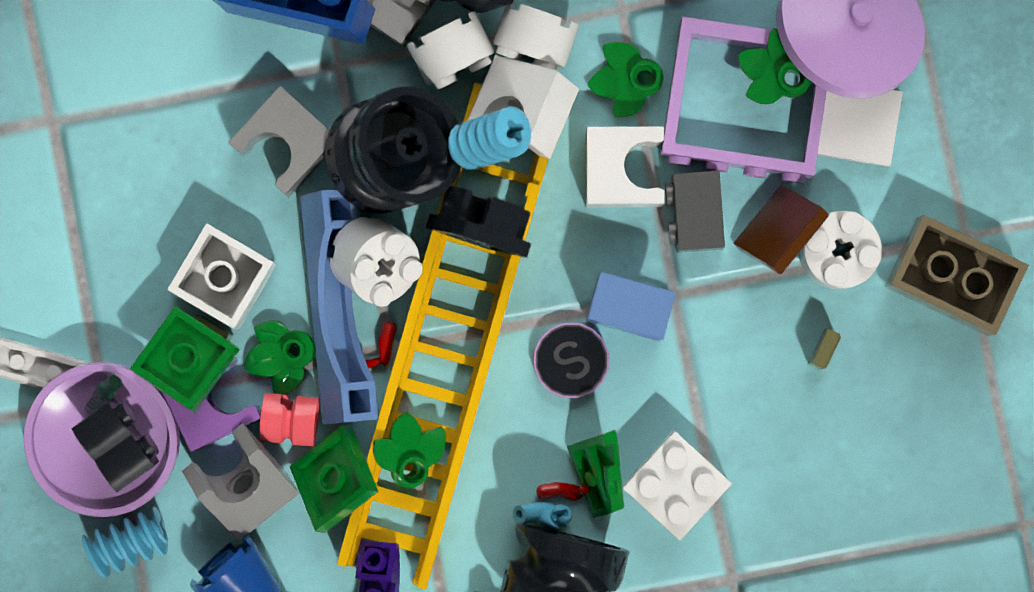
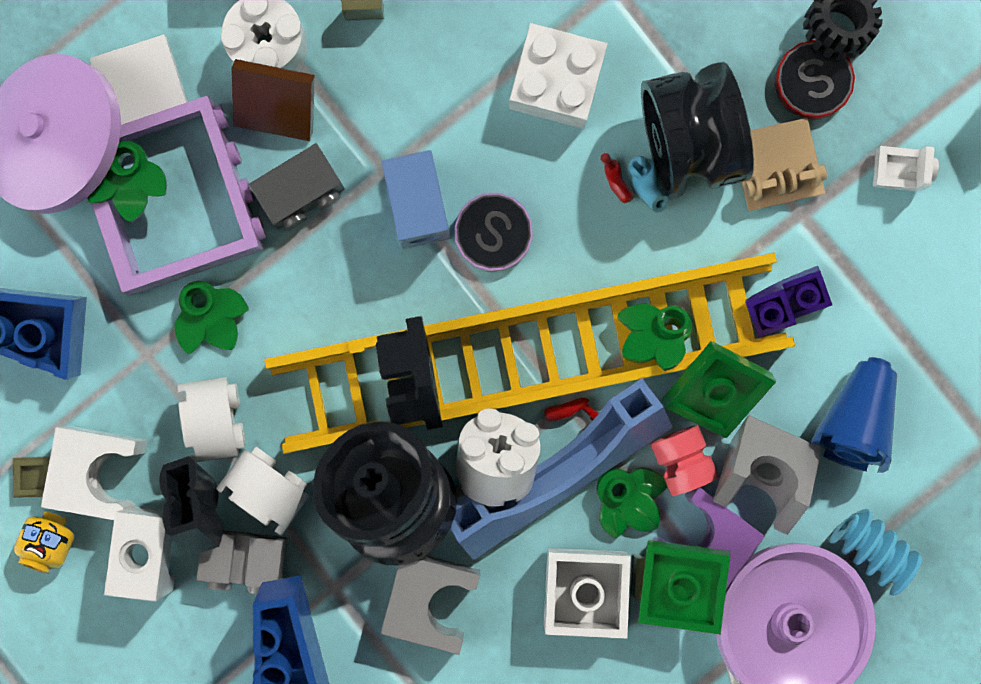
camera: 120 degrees left, 0 degrees up
black brick [71,398,159,492] -> none
piece [84,375,122,413] -> none
medium azure piece [448,106,531,170] -> none
white piece [468,55,579,159] -> none
green wing [567,430,624,518] -> none
white piece [586,127,665,207] -> none

